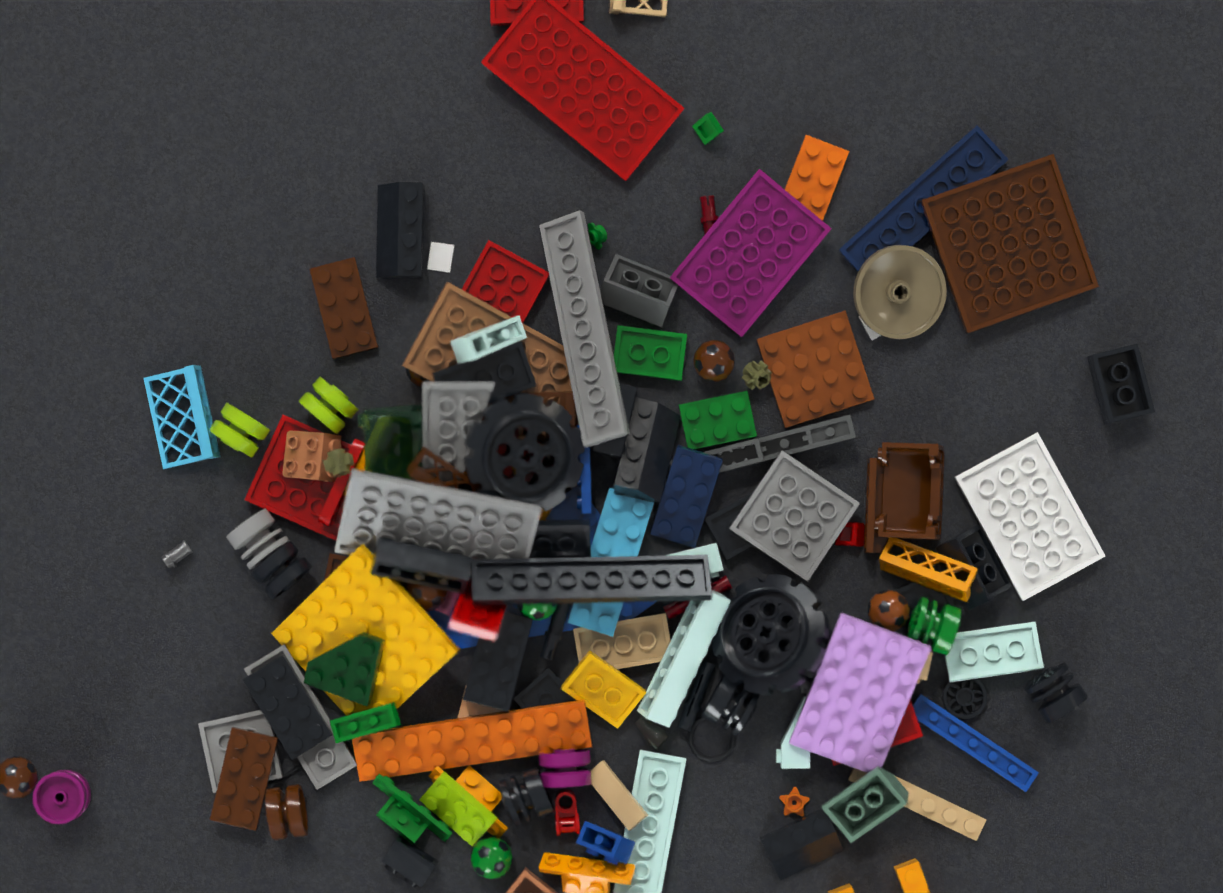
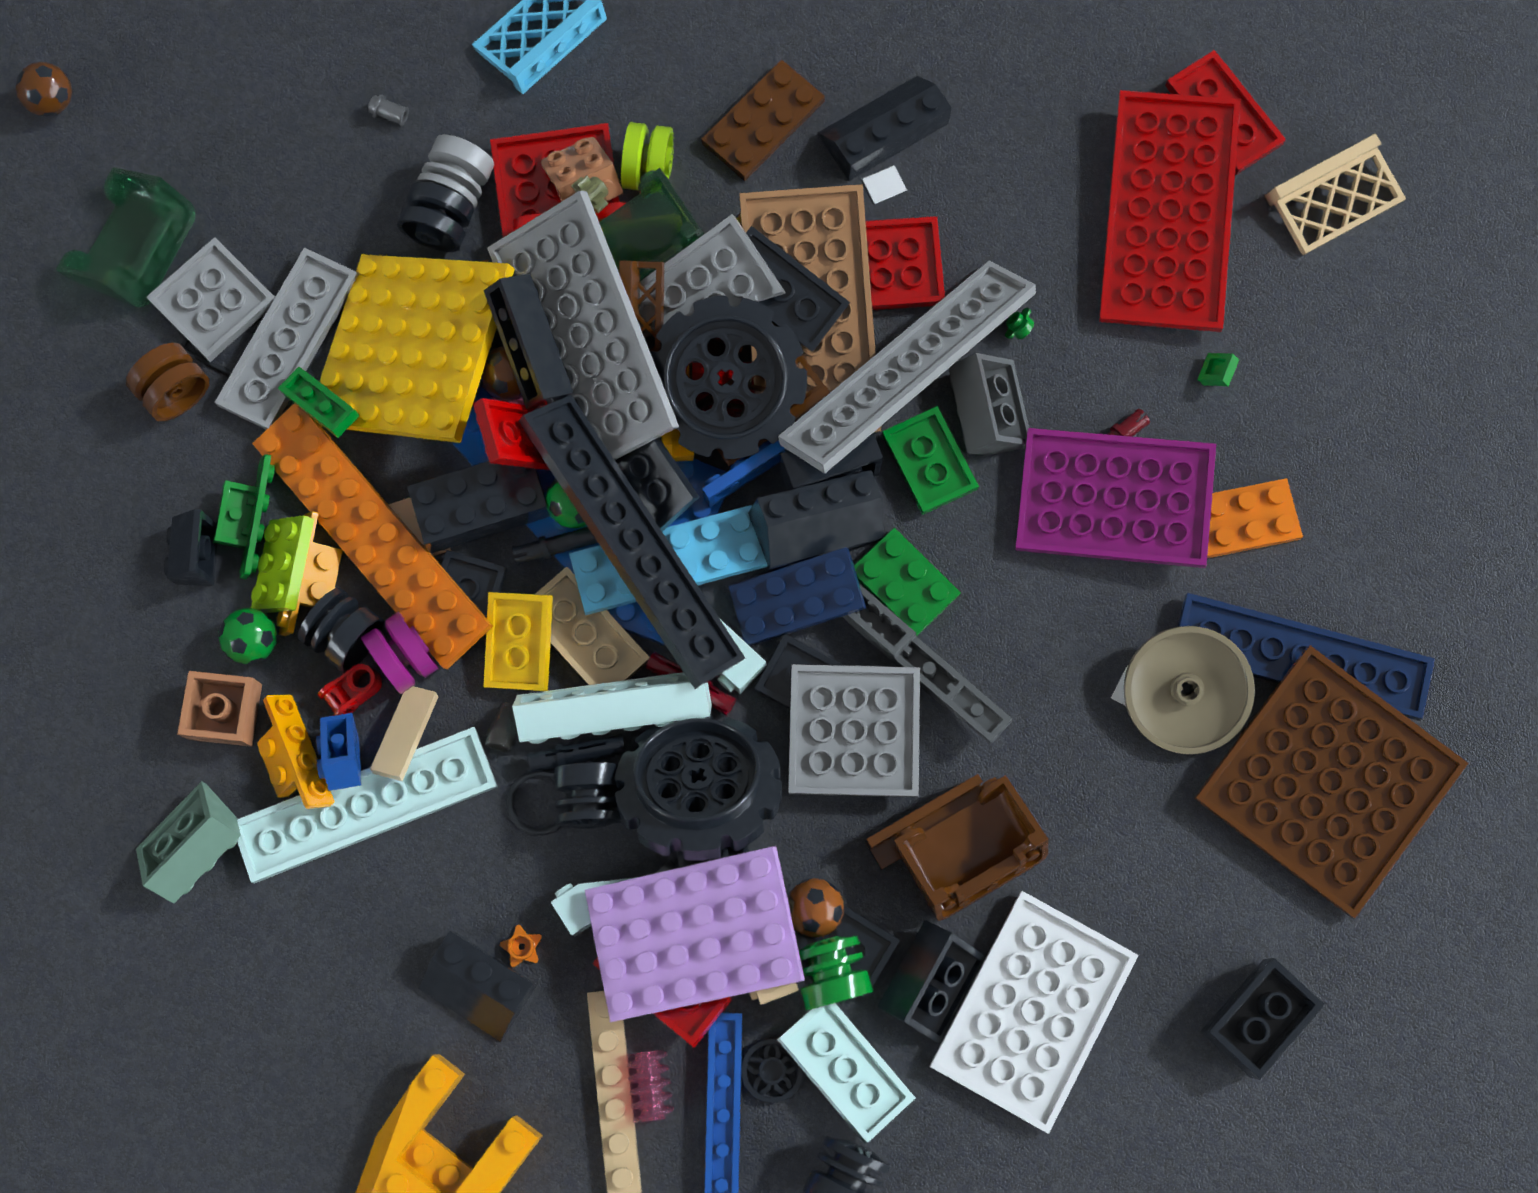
camera: 55 degrees right, 10 degrees down
magenta wheel [33,770,91,824] -> none
lime wheel [209,402,270,458] -> none
reddish brown plate [210,727,279,831] -> none
black plate [243,654,333,760] -> none
dark green plate [304,632,385,706] -> none
light aqua slope [450,315,527,364] -> none
reddish brown piece [693,340,735,382] -> none
olive gear [742,360,772,390] -> none
dark orange plate [756,310,874,428] -> none
sand green slope [821,766,909,843] -> none
red slope [835,522,865,547] -> none
light orange fence [879,537,978,602] -> none
none -> clear green windscreen [56,167,196,307]
none -> clear pink piece [627,1050,674,1123]

